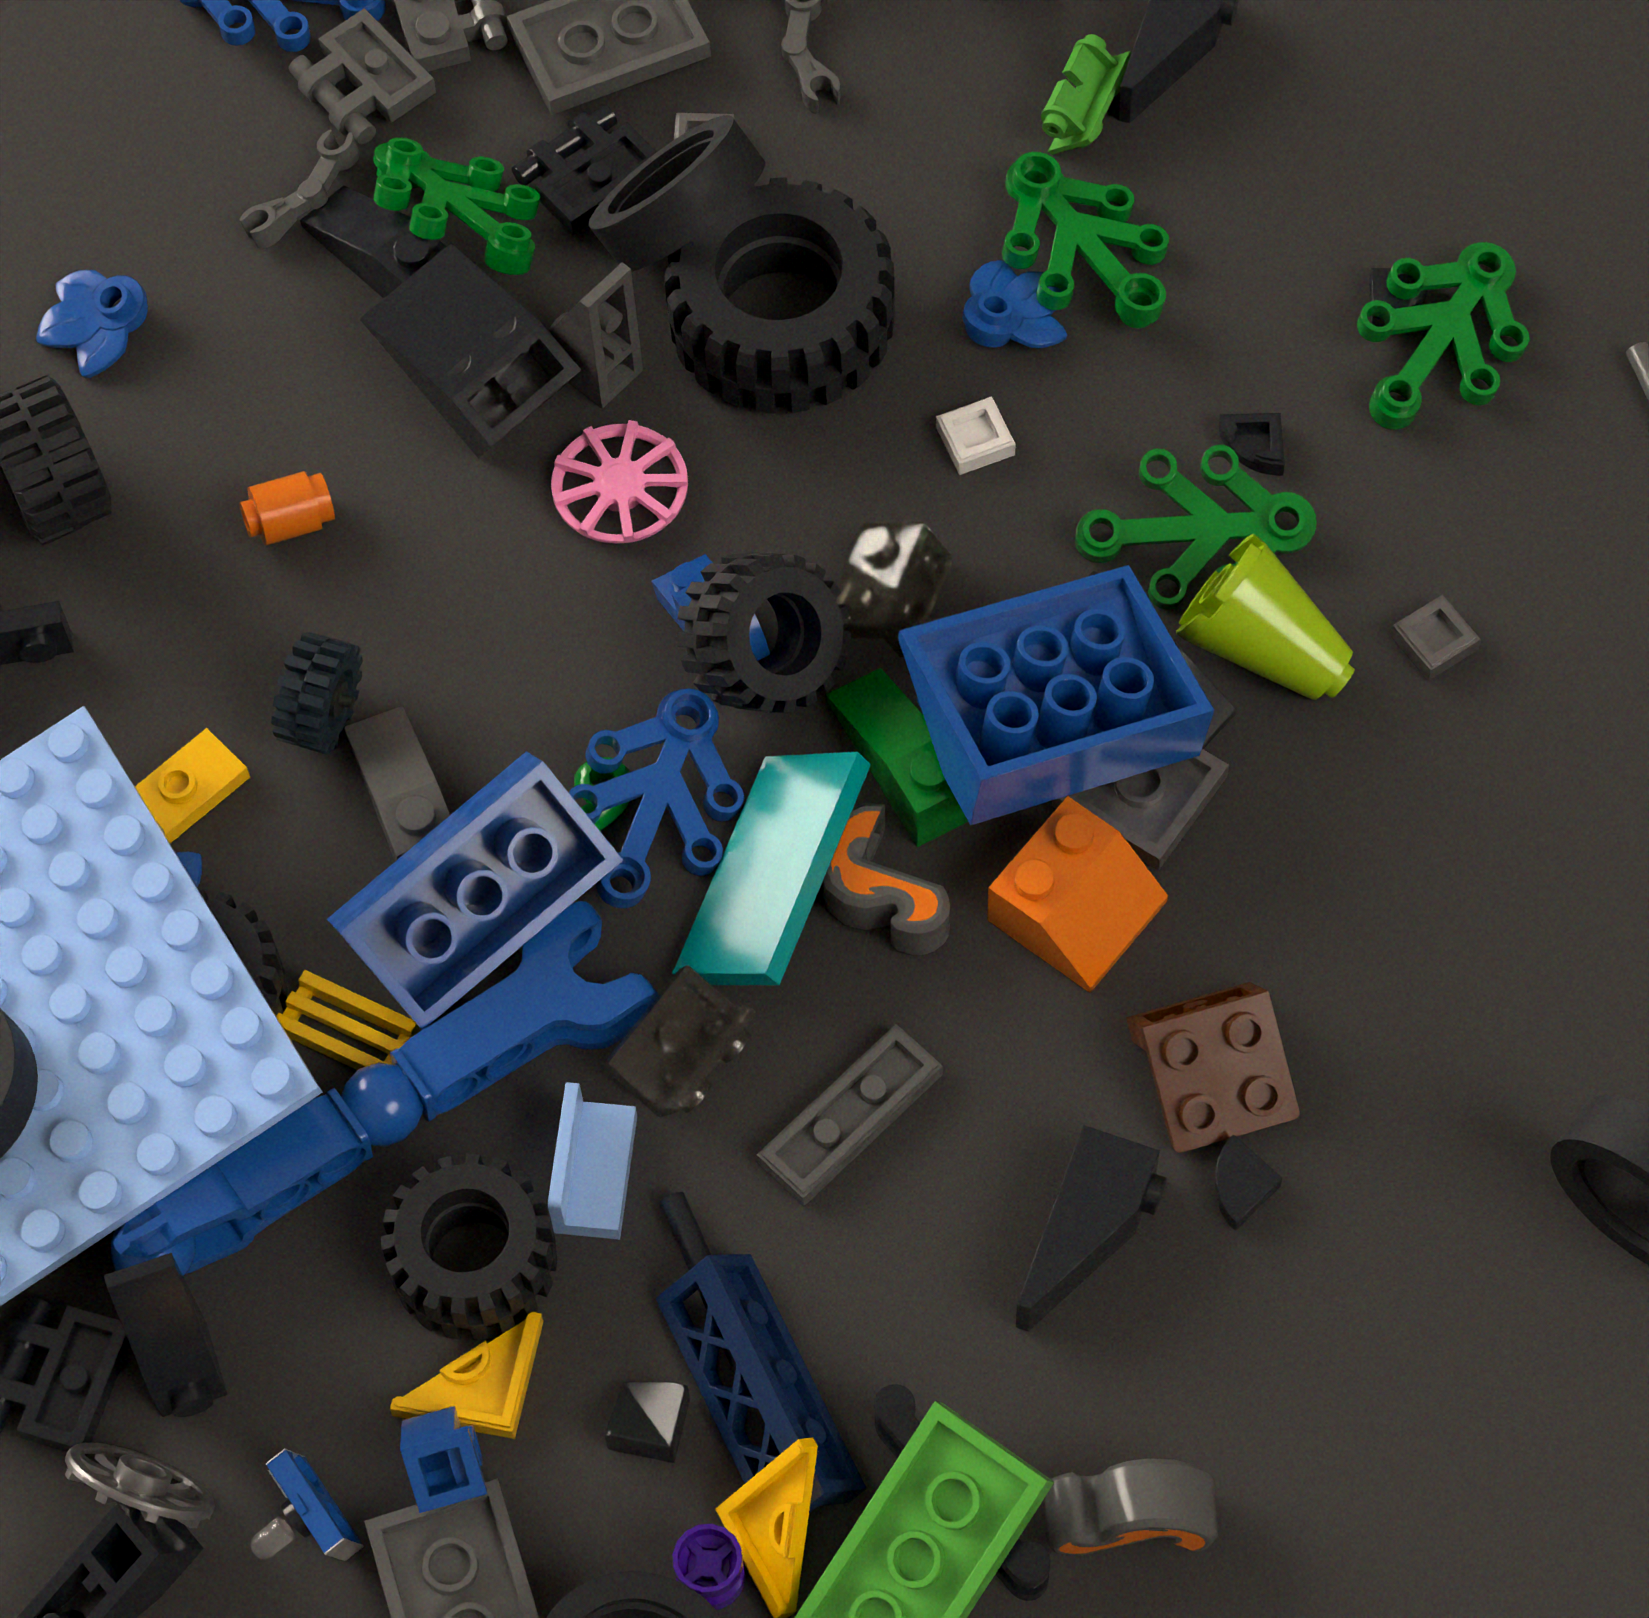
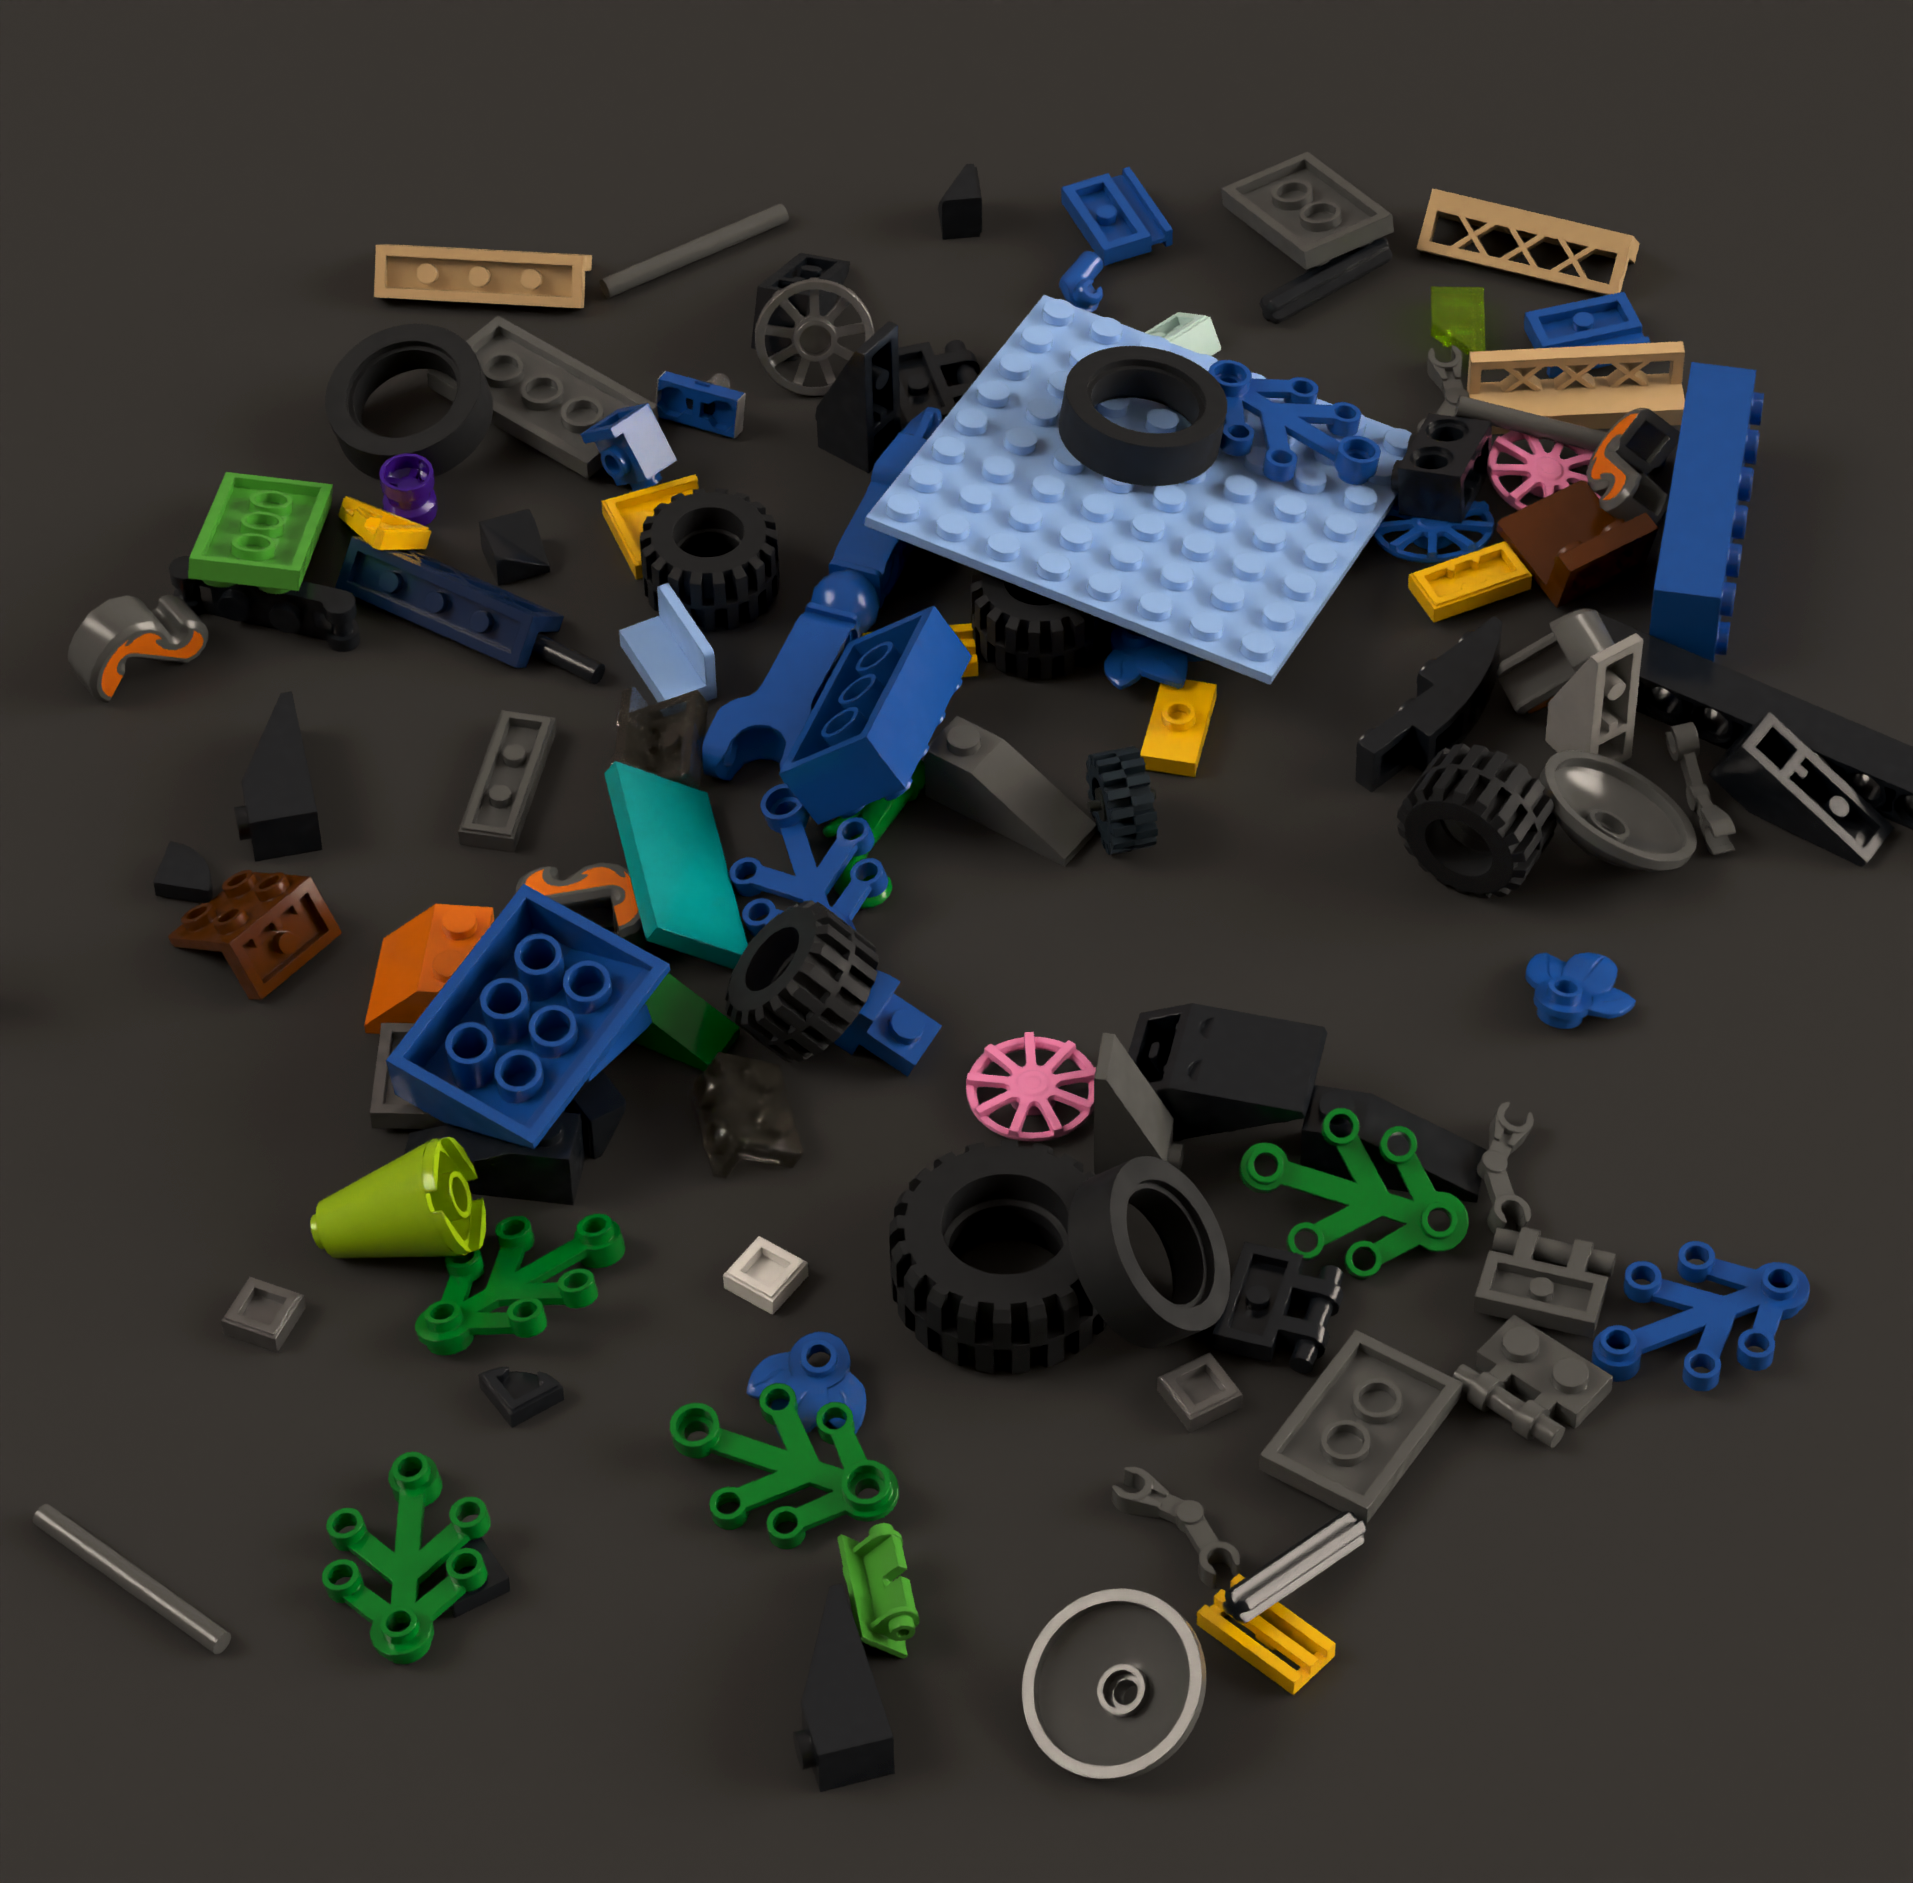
camera: 145 degrees right, 15 degrees down
orange brick [239,471,335,546] -> none

